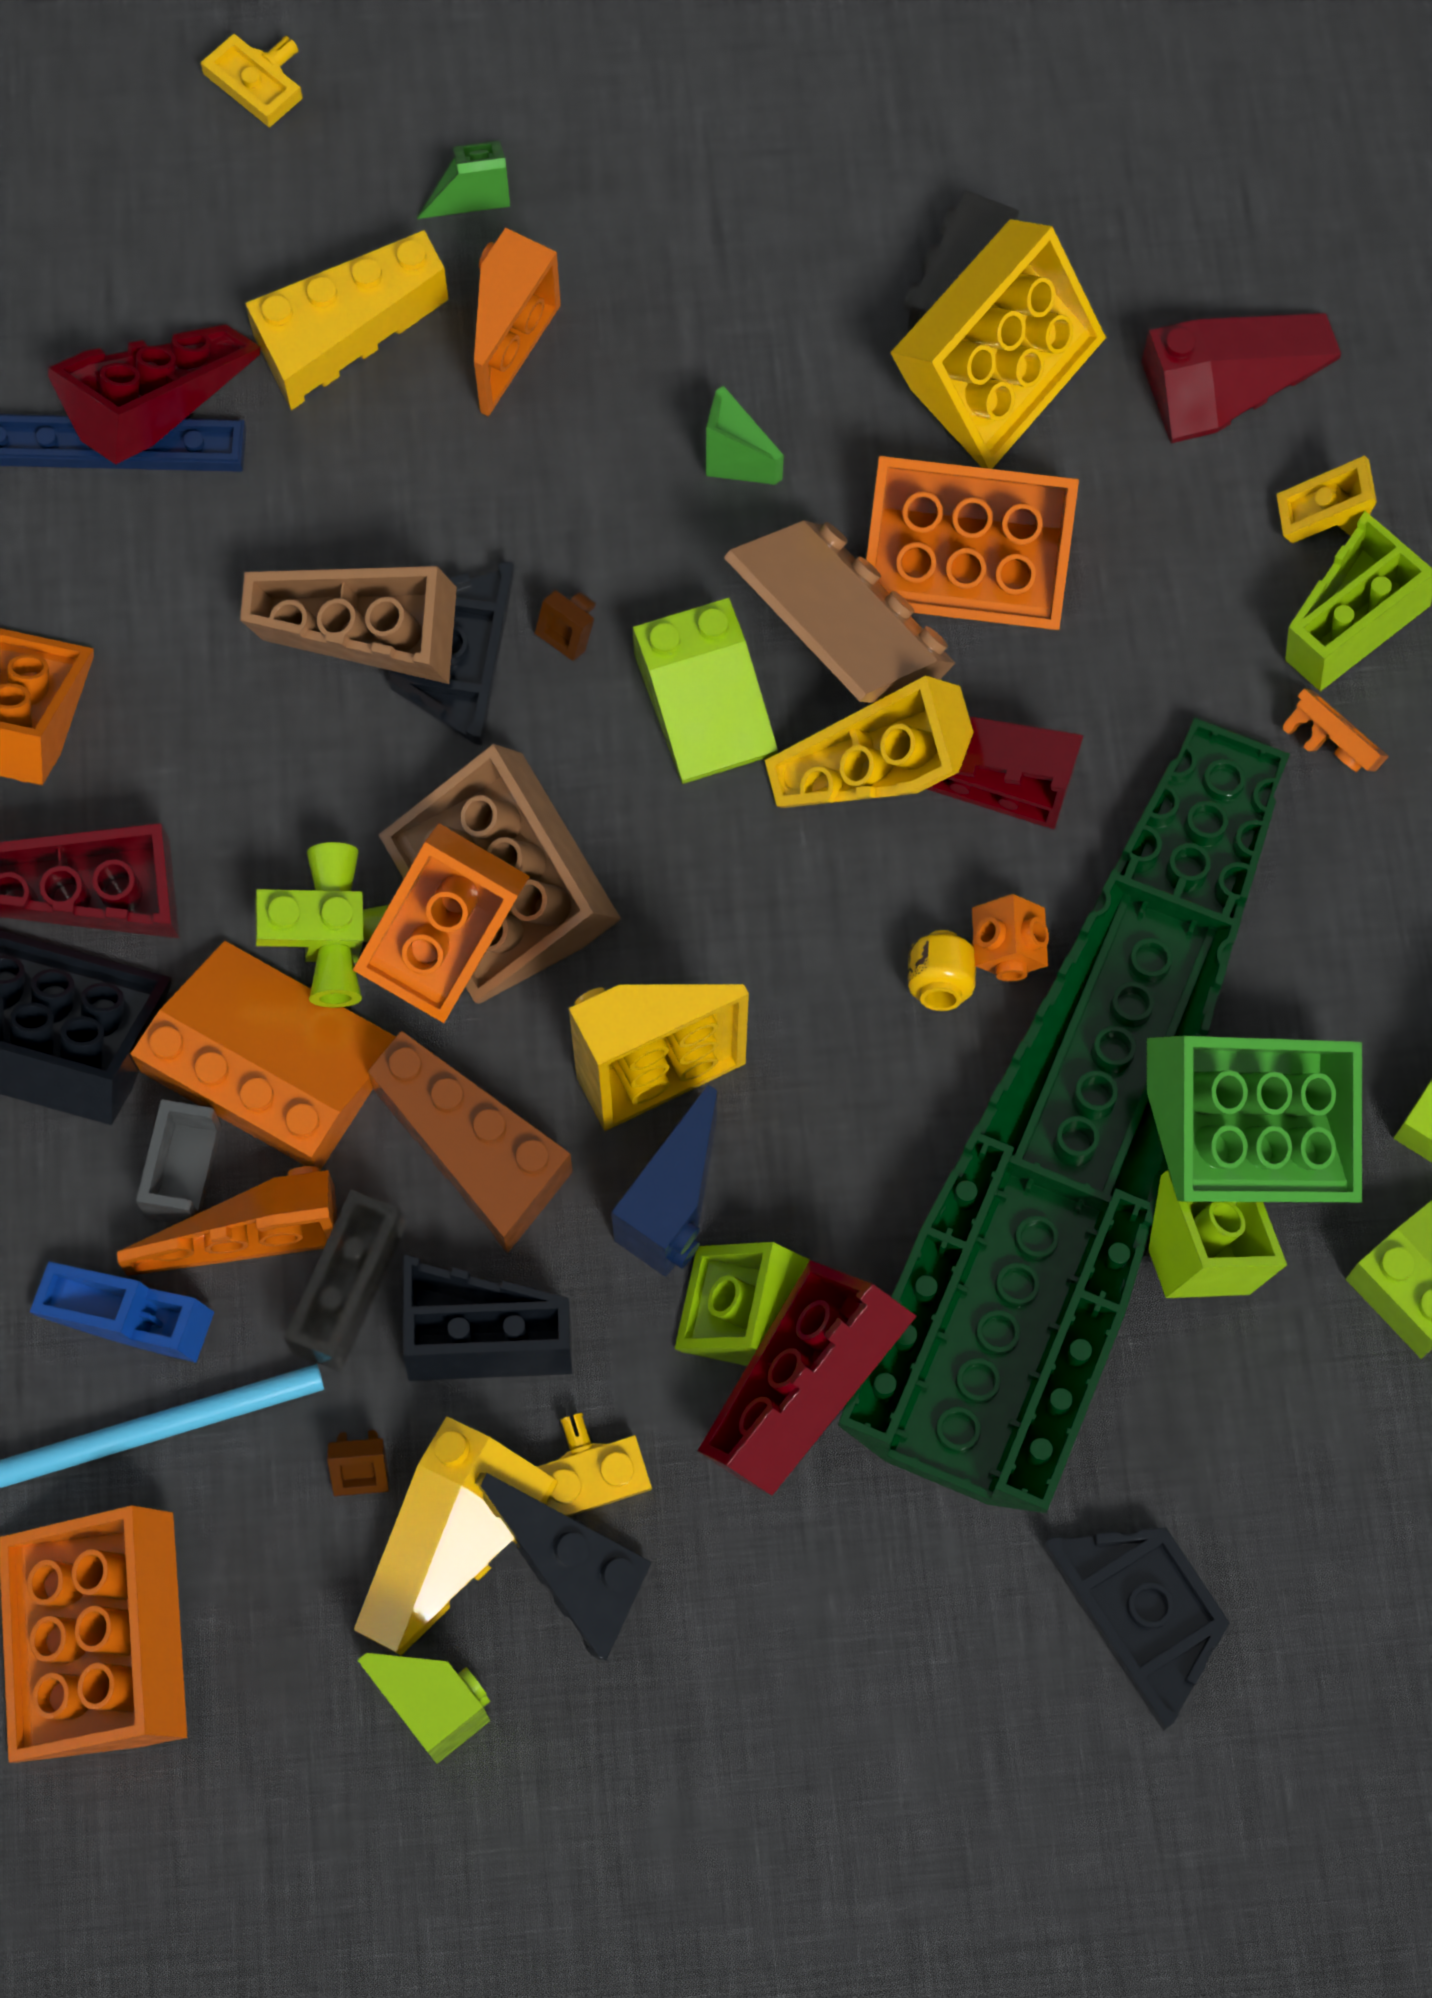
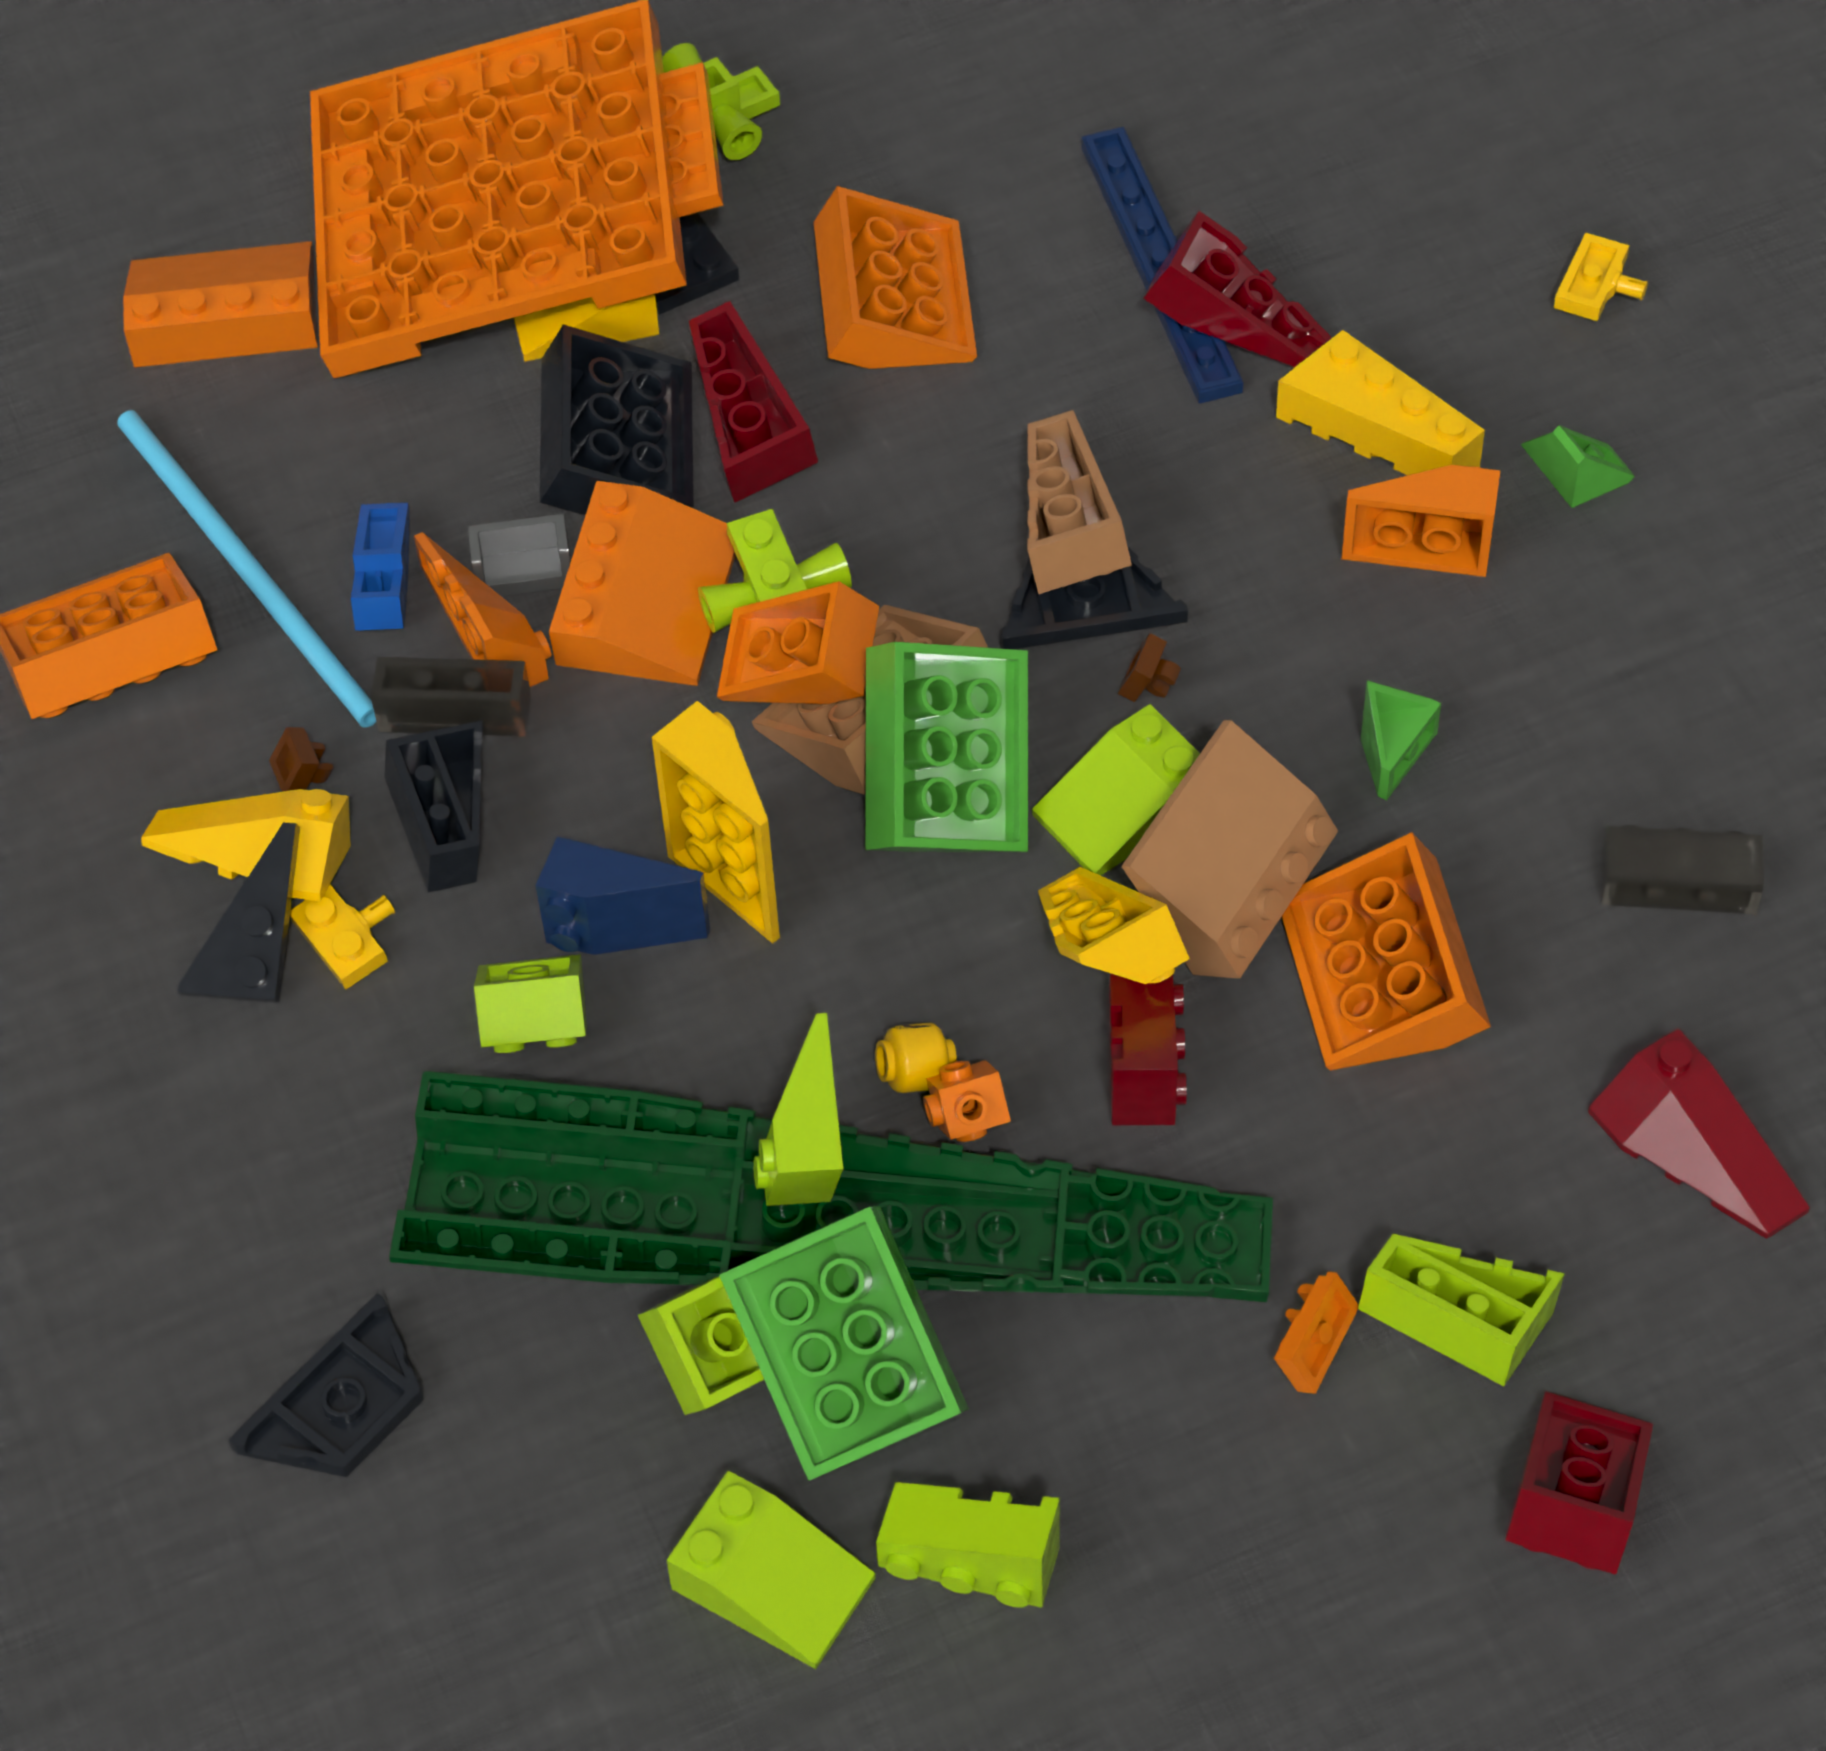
camera: 75 degrees right, 15 degrees down
lime slope [358,1653,491,1764] -> none
dark orange wedge [368,1031,573,1254] -> none
dark red wedge [697,1260,917,1496] -> none
yellow slope [890,219,1106,469] -> none
yellow slope [1276,455,1377,544] -> none
none -> lime slope [754,1013,843,1206]
none -> bright green slope [865,642,1028,852]

